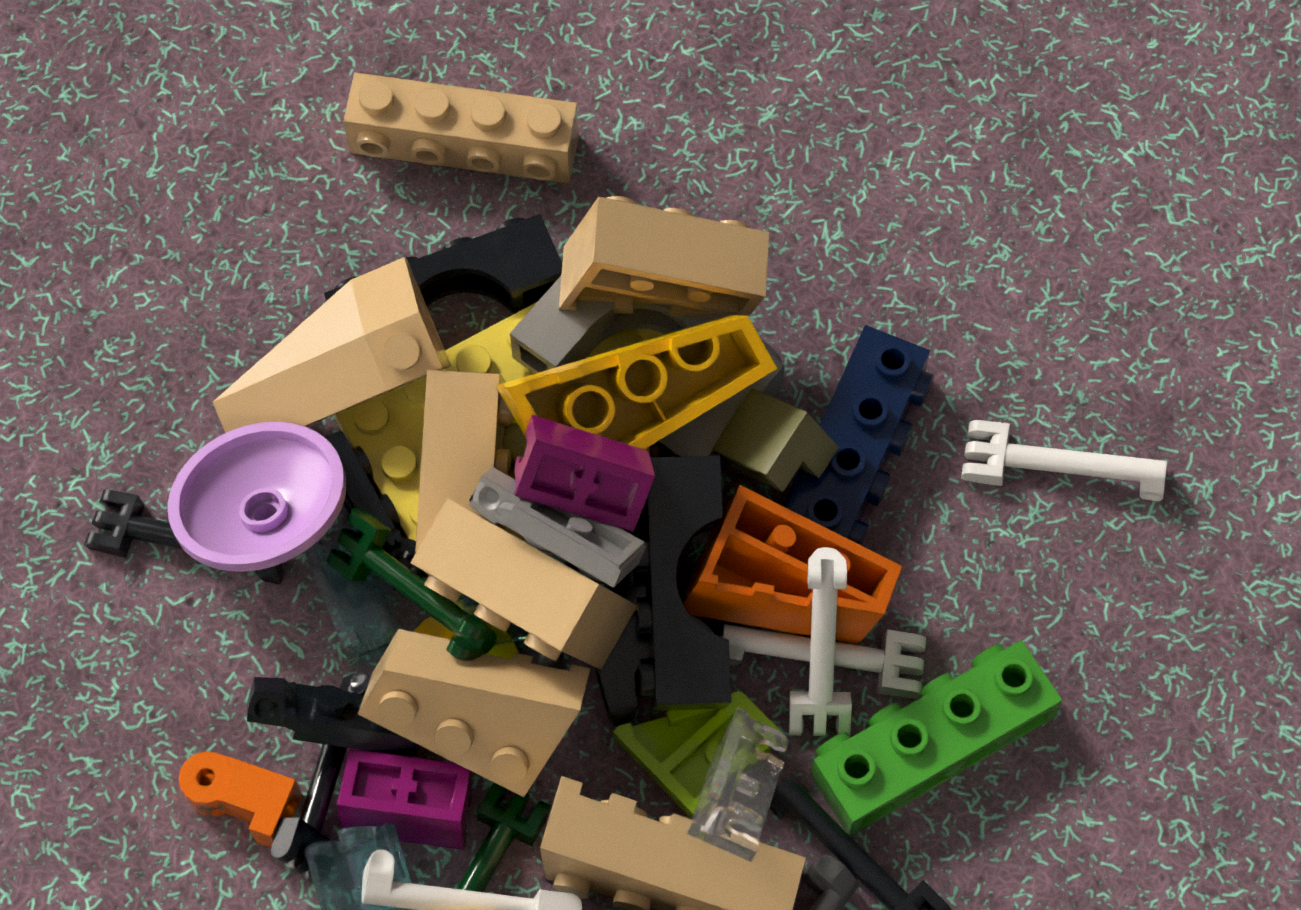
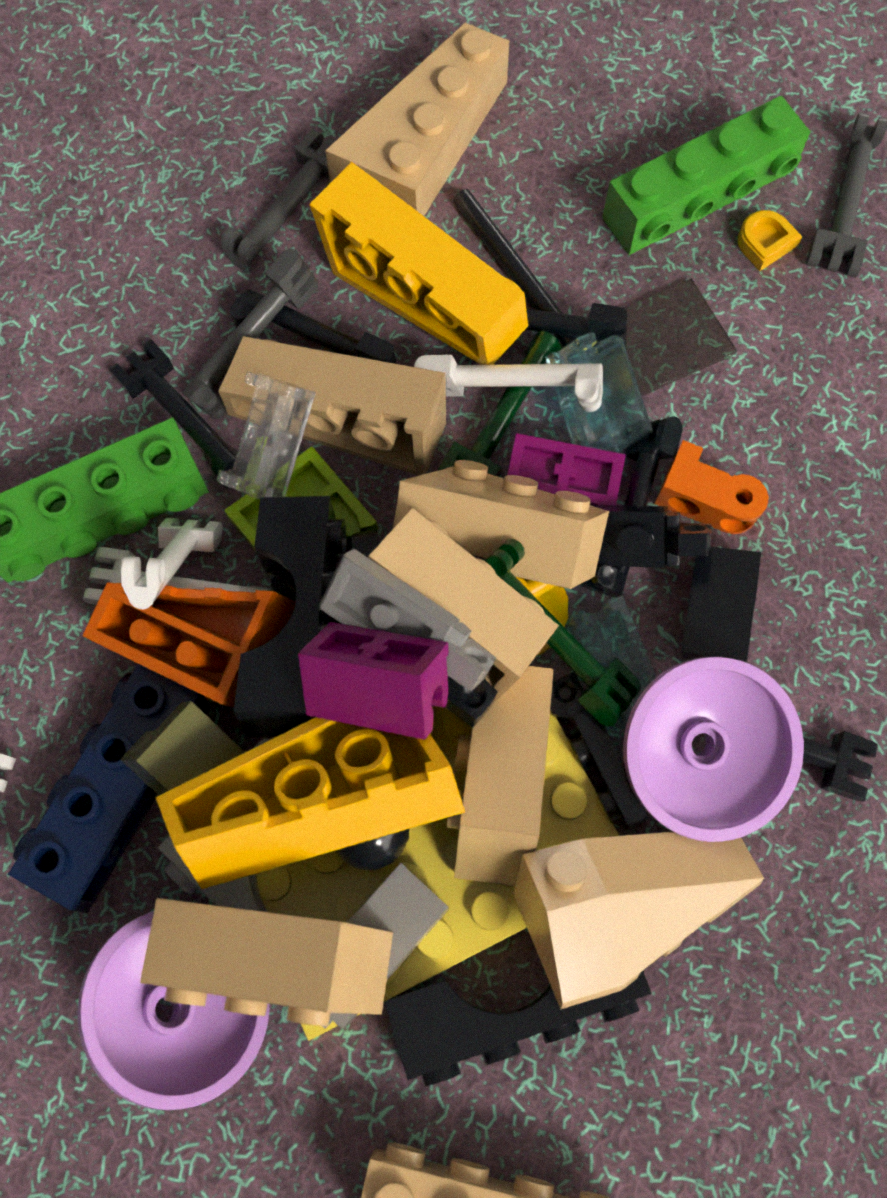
camera: 175 degrees left, 5 degrees up
none -> lavender dish [78,911,270,1110]
none -> black hinge [681,547,761,663]

